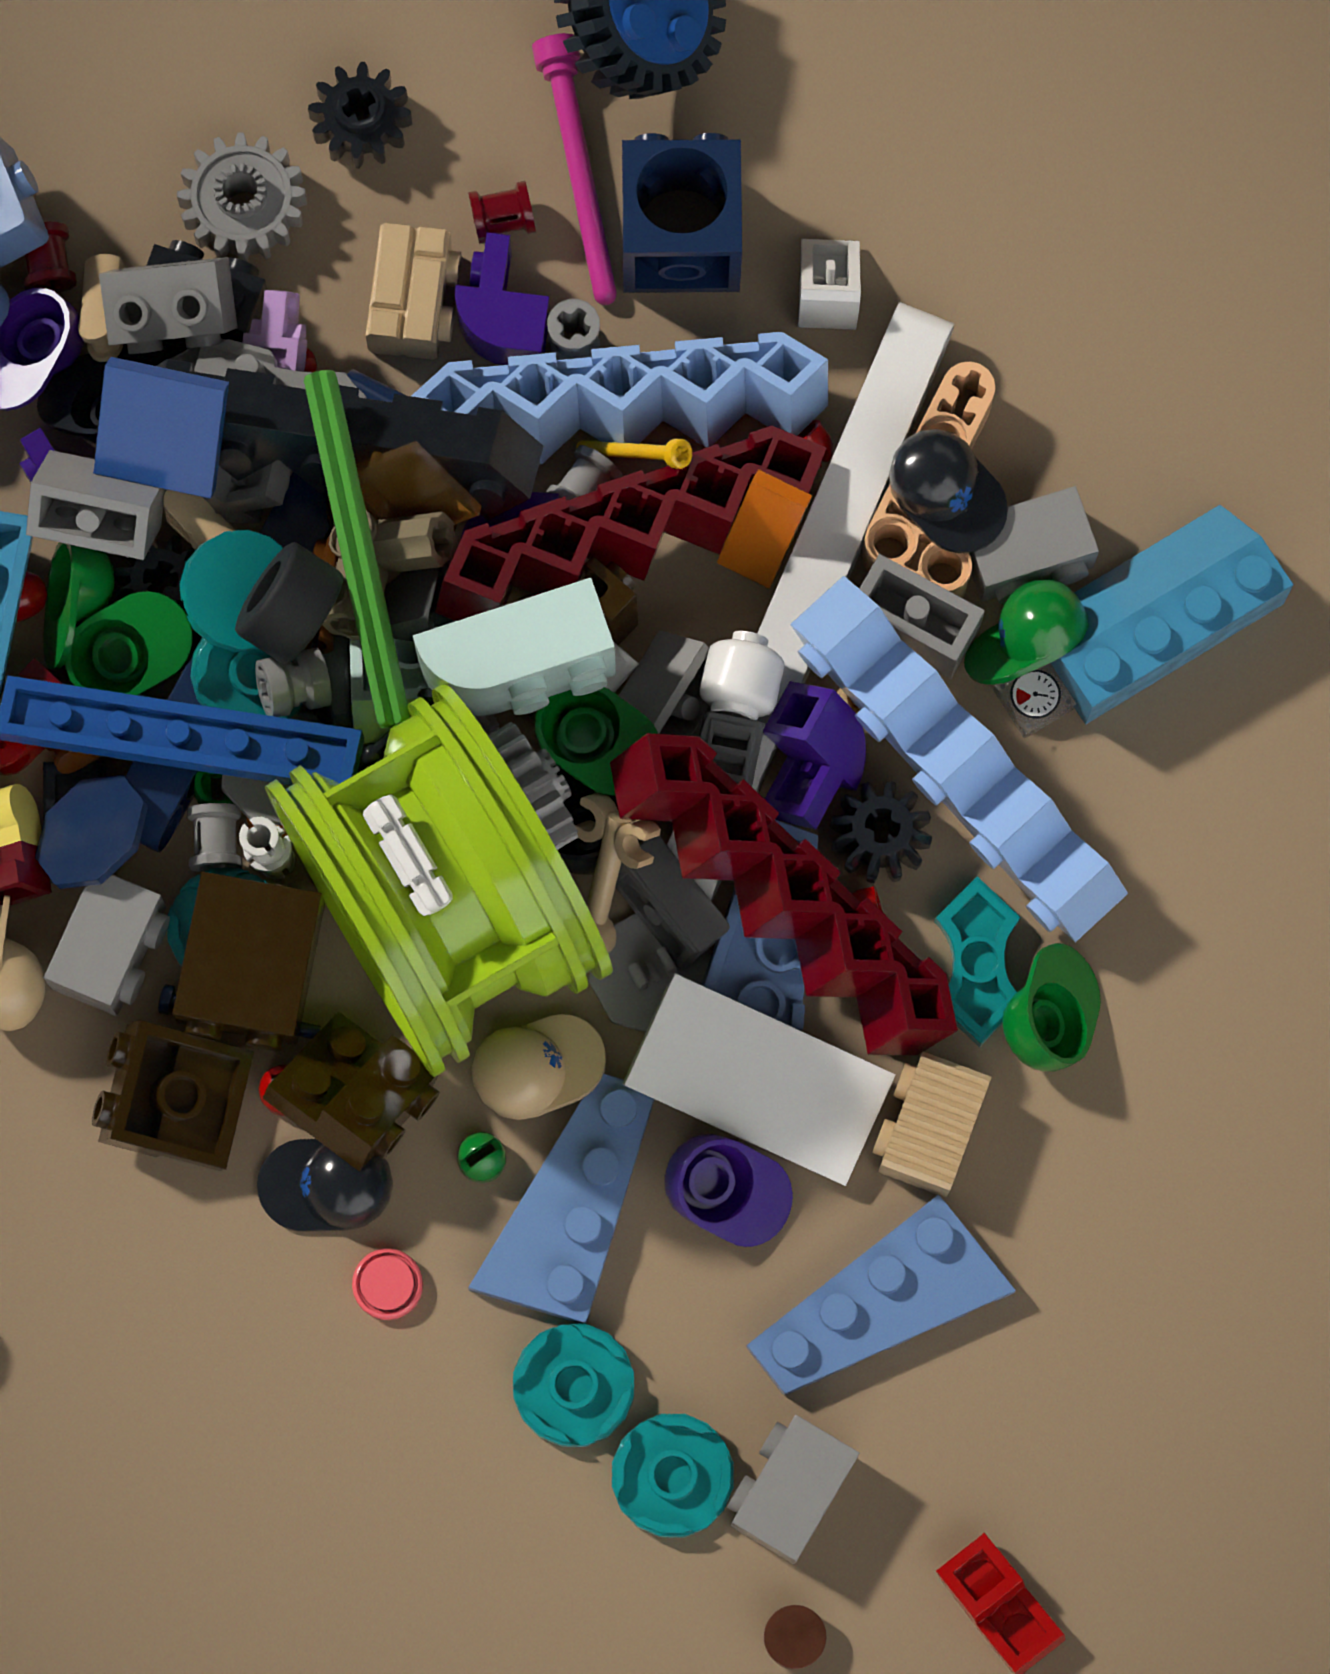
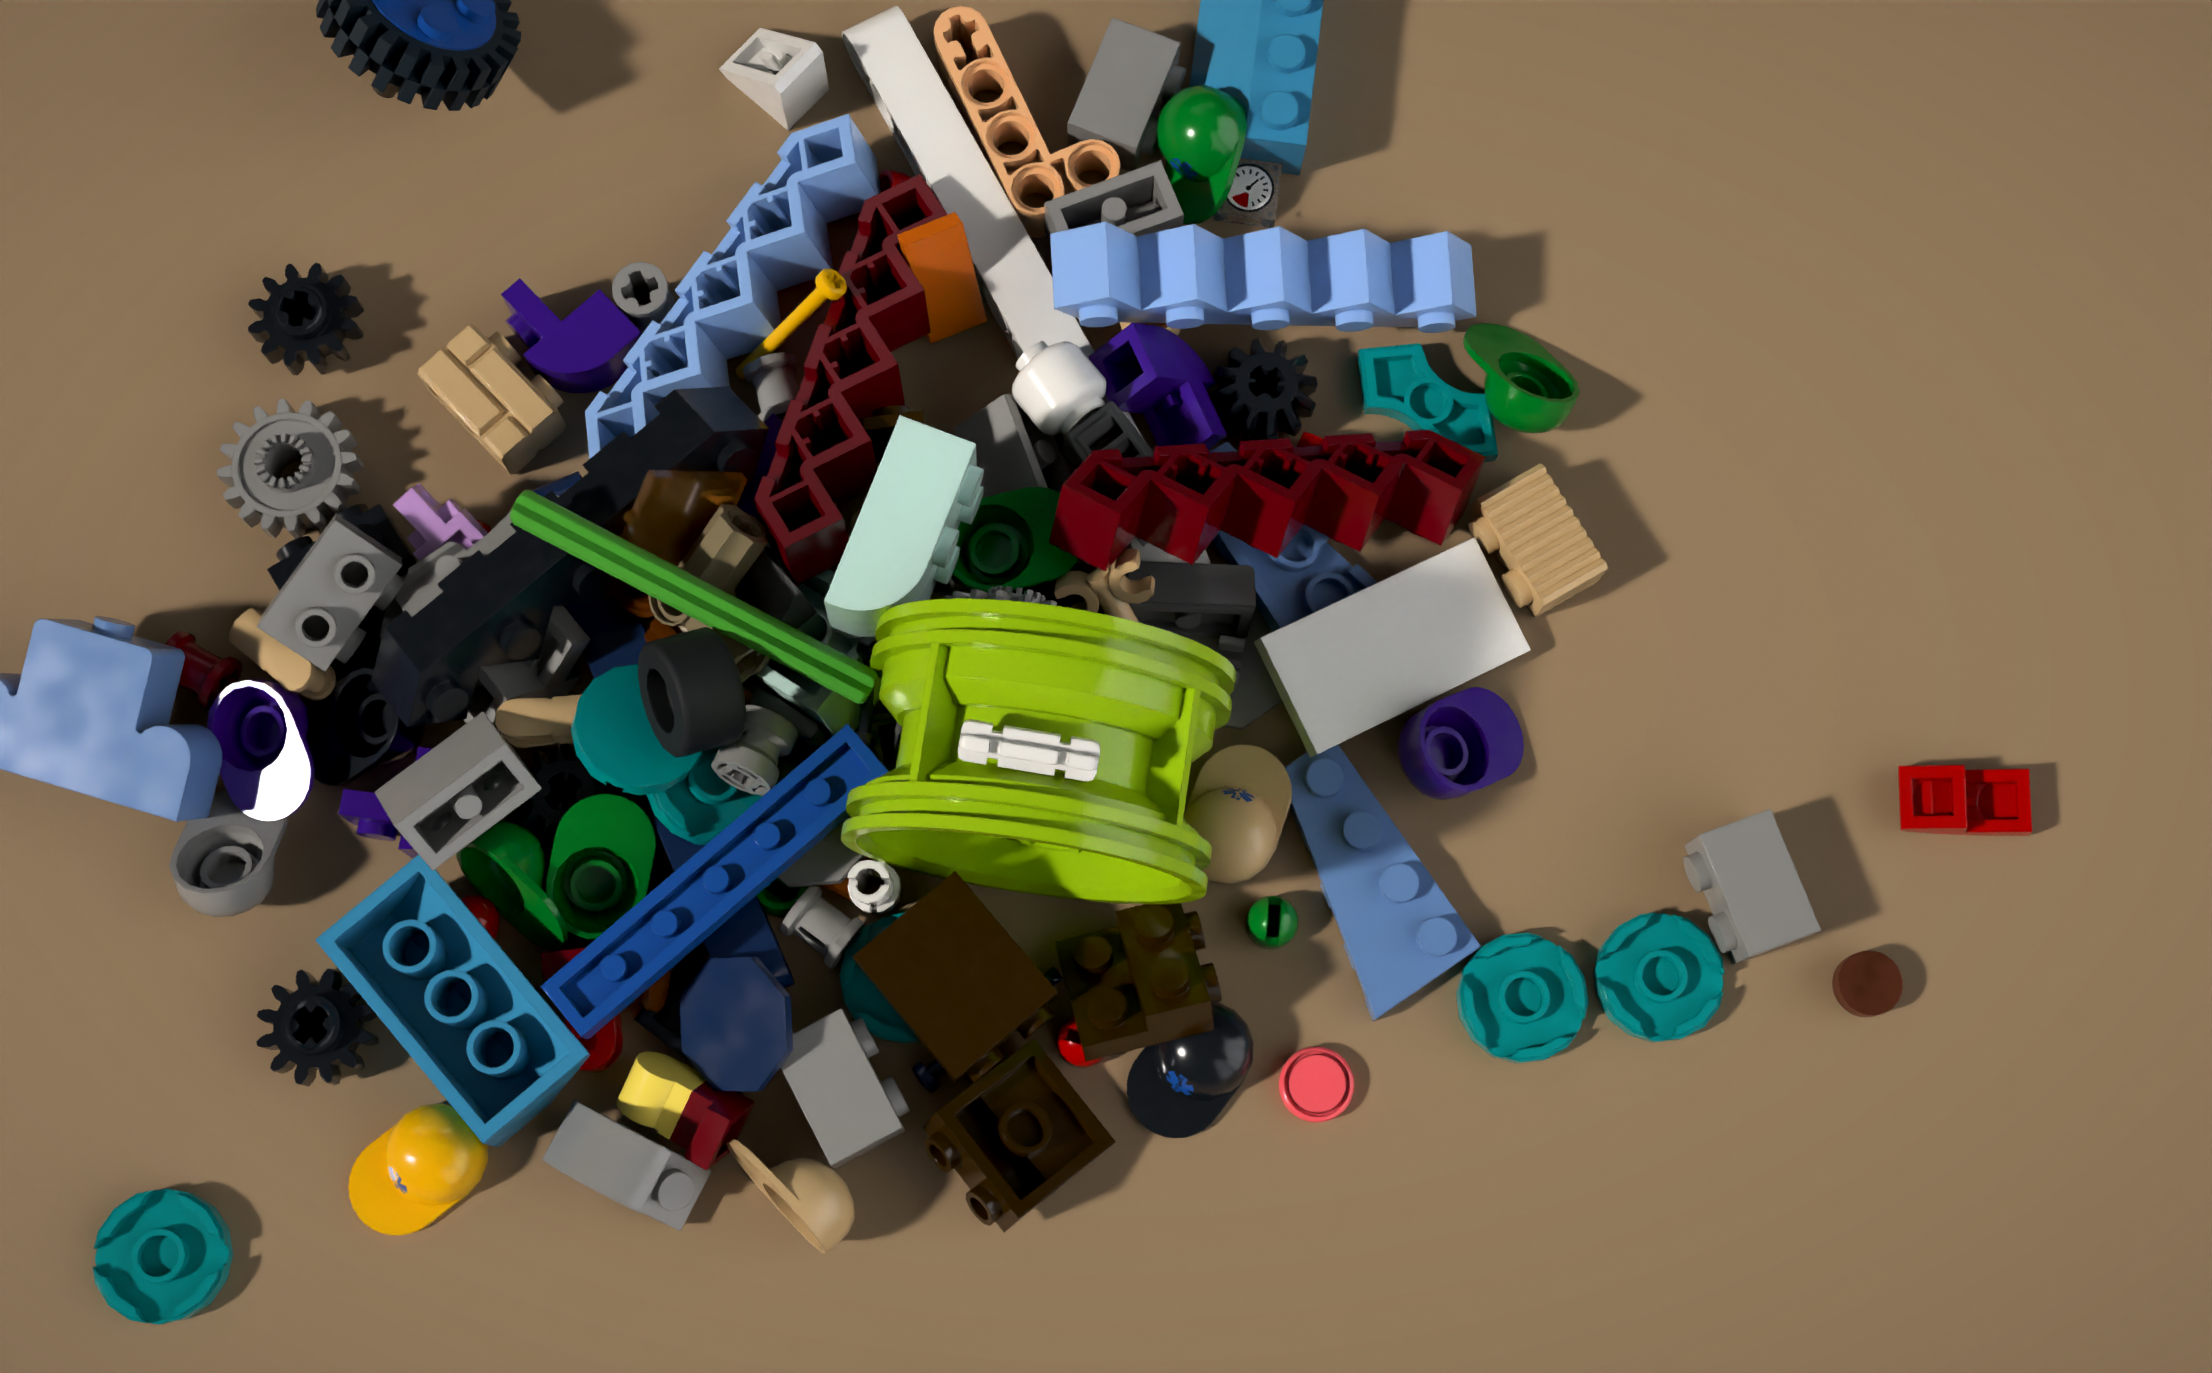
camera: 55 degrees left, 0 degrees up
blue tile [93,357,229,499] -> none
dark red bush [468,180,536,244] -> none
dark pink piece [532,33,617,305] -> none
dark blue brick [622,133,742,293] -> none
medium blue wing [746,1195,1016,1396] -> none
black cap [889,429,1008,553] -> none

